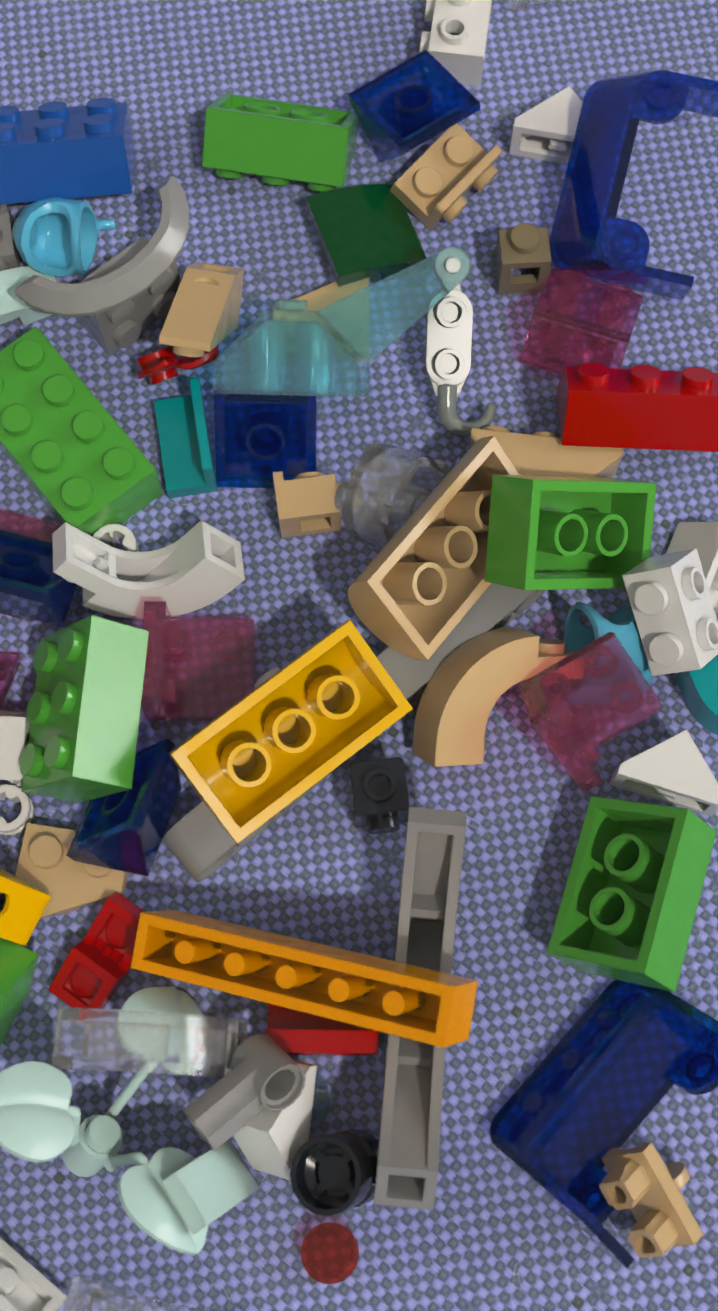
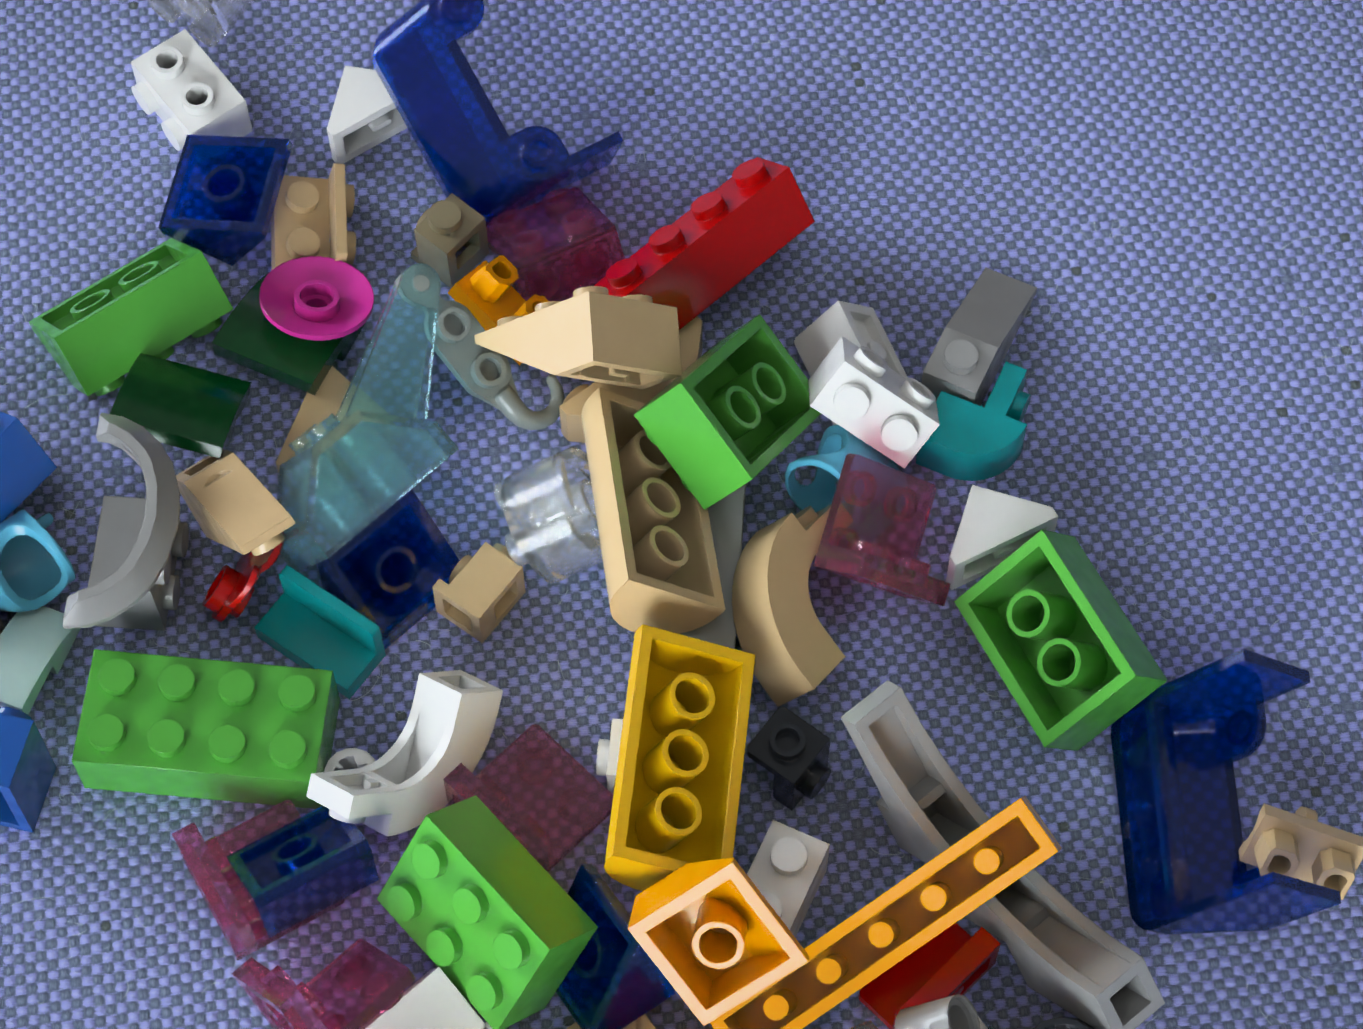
camera: 45 degrees left, 10 degrees down
none -> dark green slope [110,353,252,458]
none -> dark pink dish [259,256,374,341]
none -> light orange hips [448,255,549,366]
none -> tan slope [474,286,682,389]
none -> light orange slope [628,857,809,1026]
none -> white brick [747,820,830,937]

